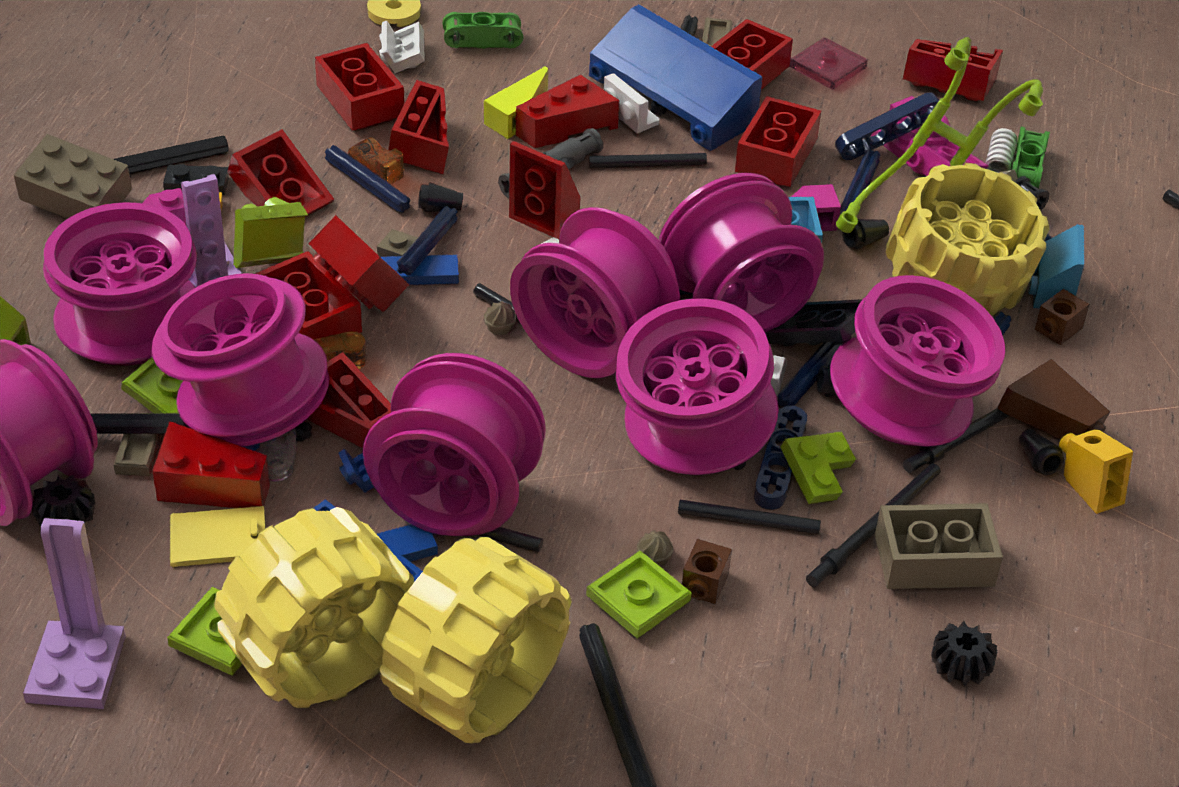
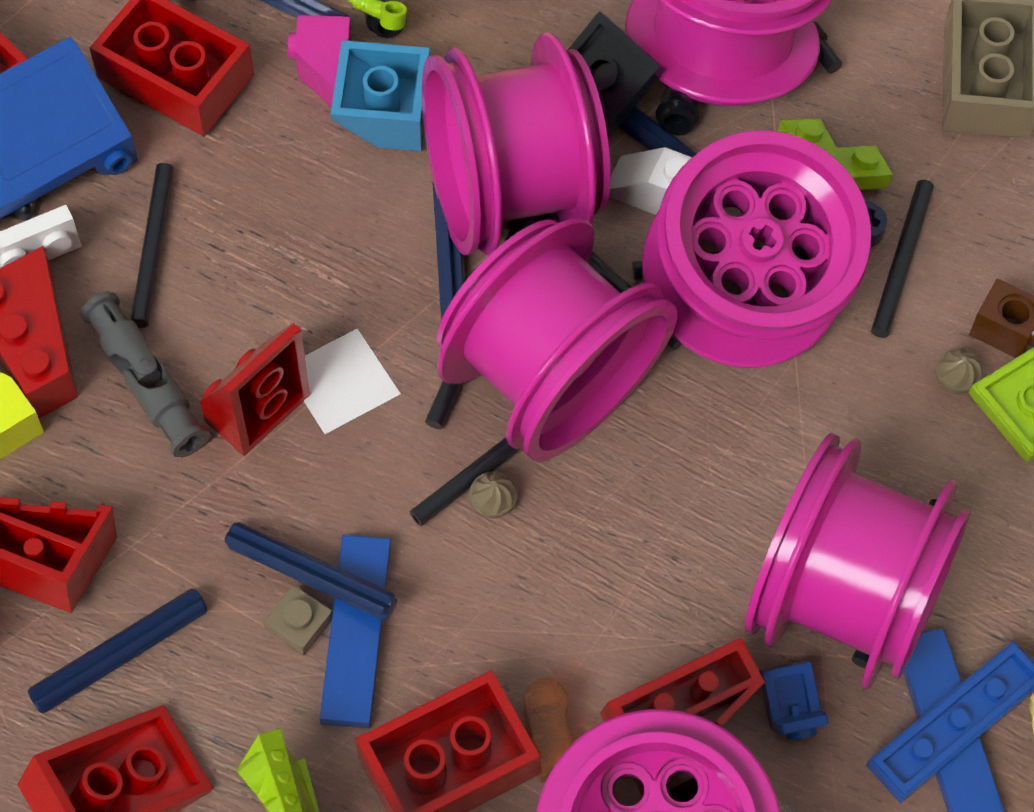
camera: 80 degrees left, 20 degrees up
red brick [308,215,409,312] -> none
clear orange leg [348,137,404,184] -> none
black cone [418,182,463,212] -> none
black bar [806,463,941,587] -> none

